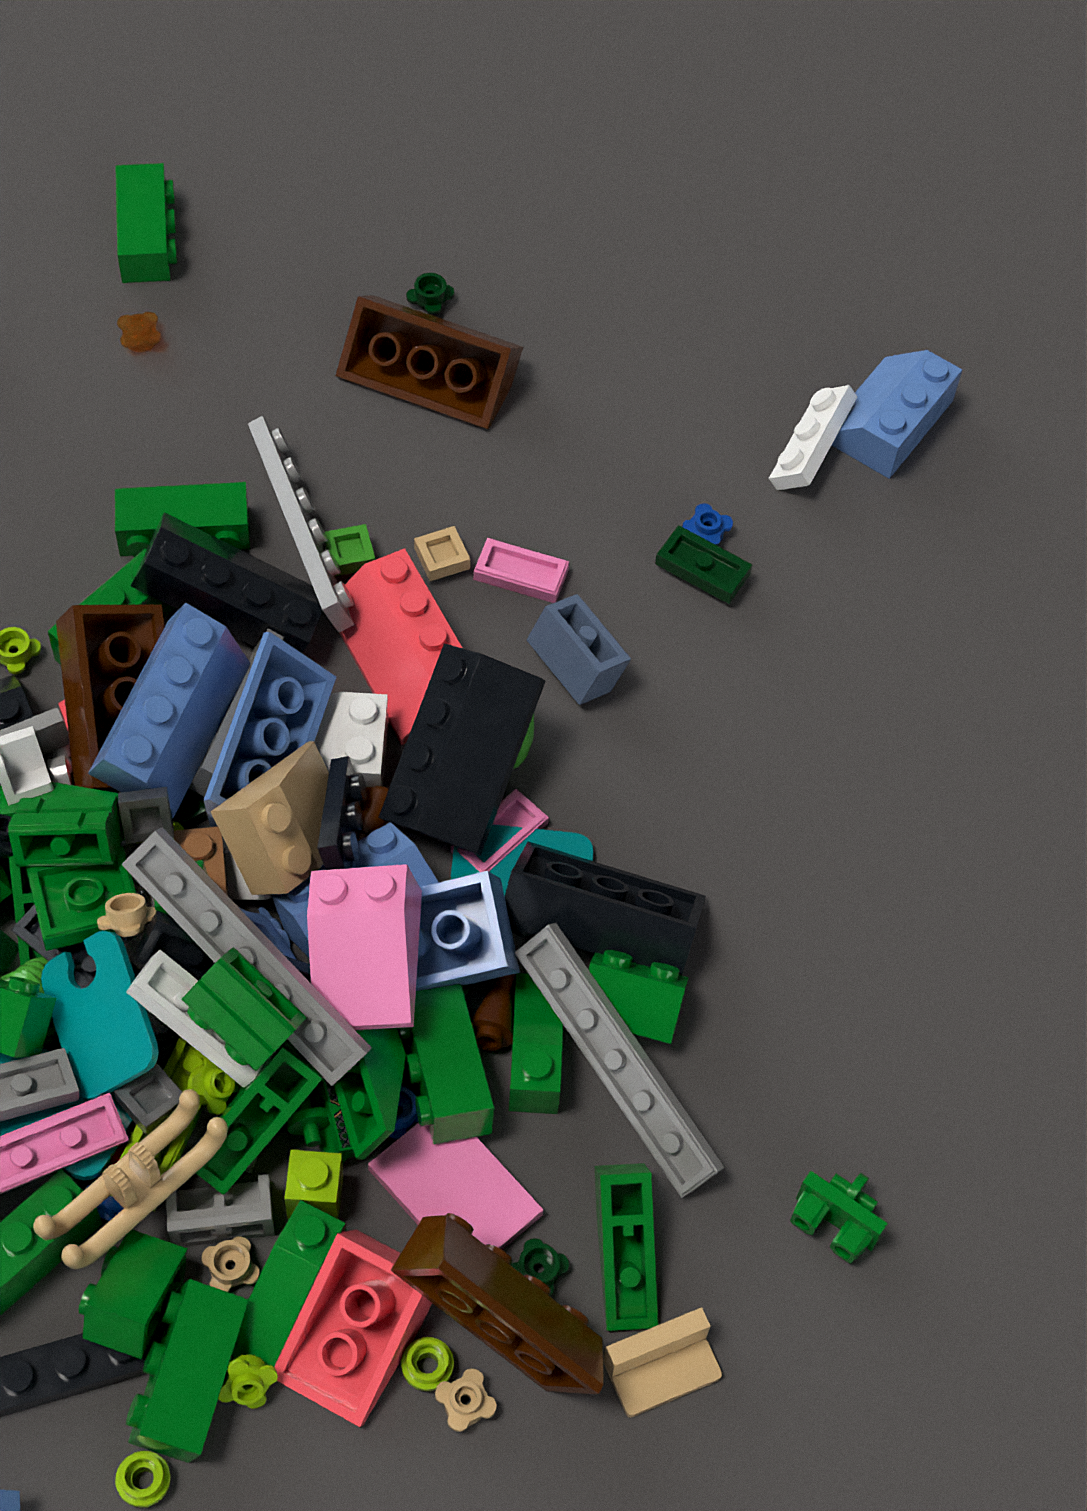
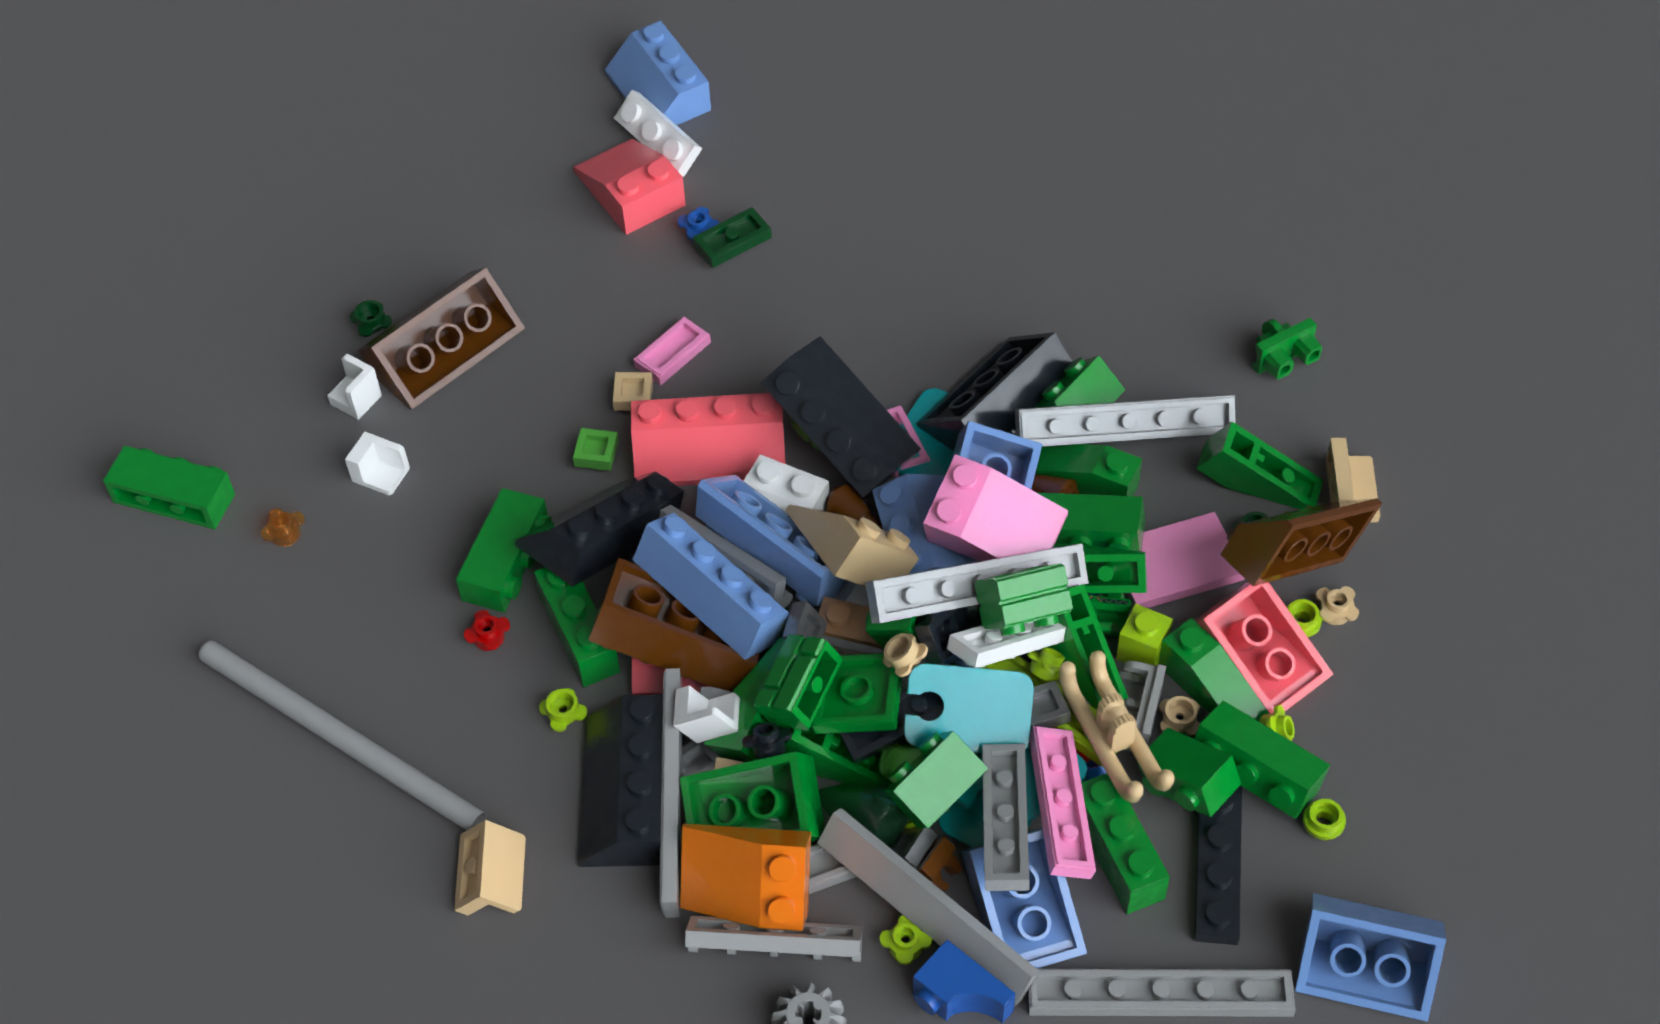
camera: 60 degrees left, 5 degrees down
light grey plate [248,416,354,633] -> none
black plate [317,756,367,870] -> none
sand blue brick [527,594,631,705] -> none
none -> white panel [327,354,382,420]
none -> white panel [345,432,410,495]
none -> red plate [464,610,510,651]
none -> coral slope [573,139,686,235]

